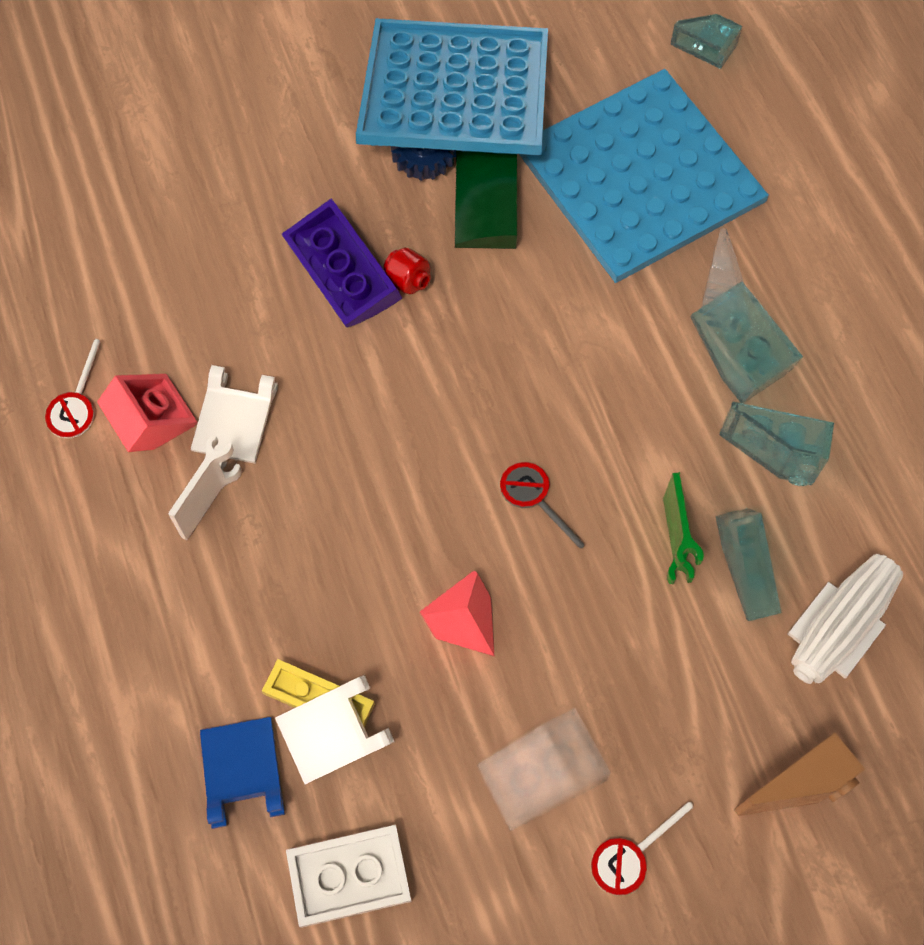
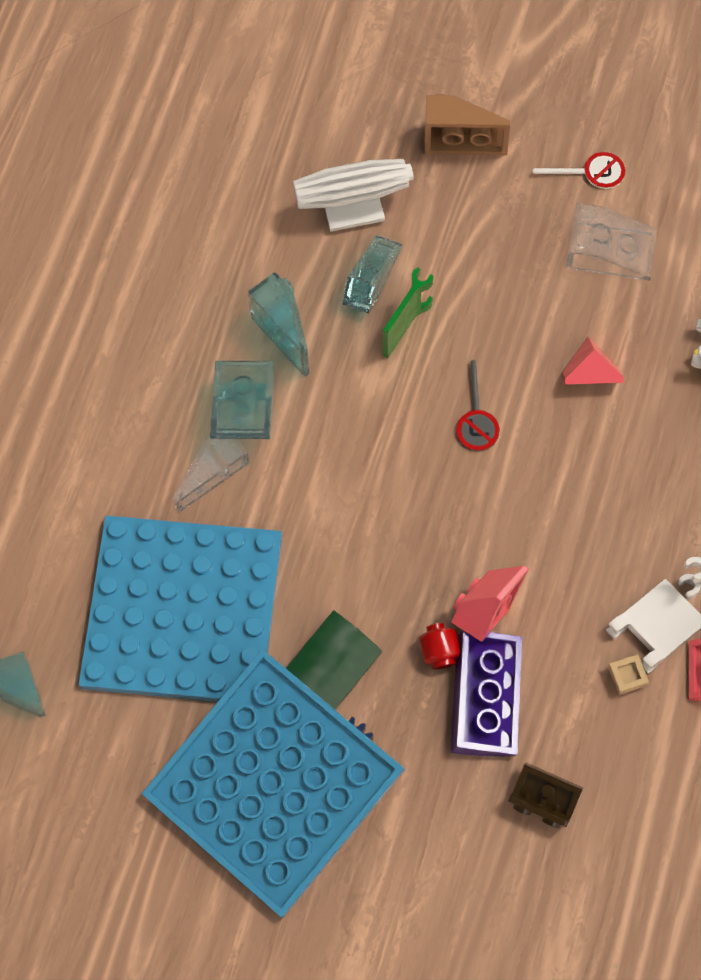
camera: 140 degrees left, 0 degrees up
none -> coral slope [451,566,529,642]
none -> dark brown bracket [508,762,583,828]
none -> tan plate [608,654,649,695]

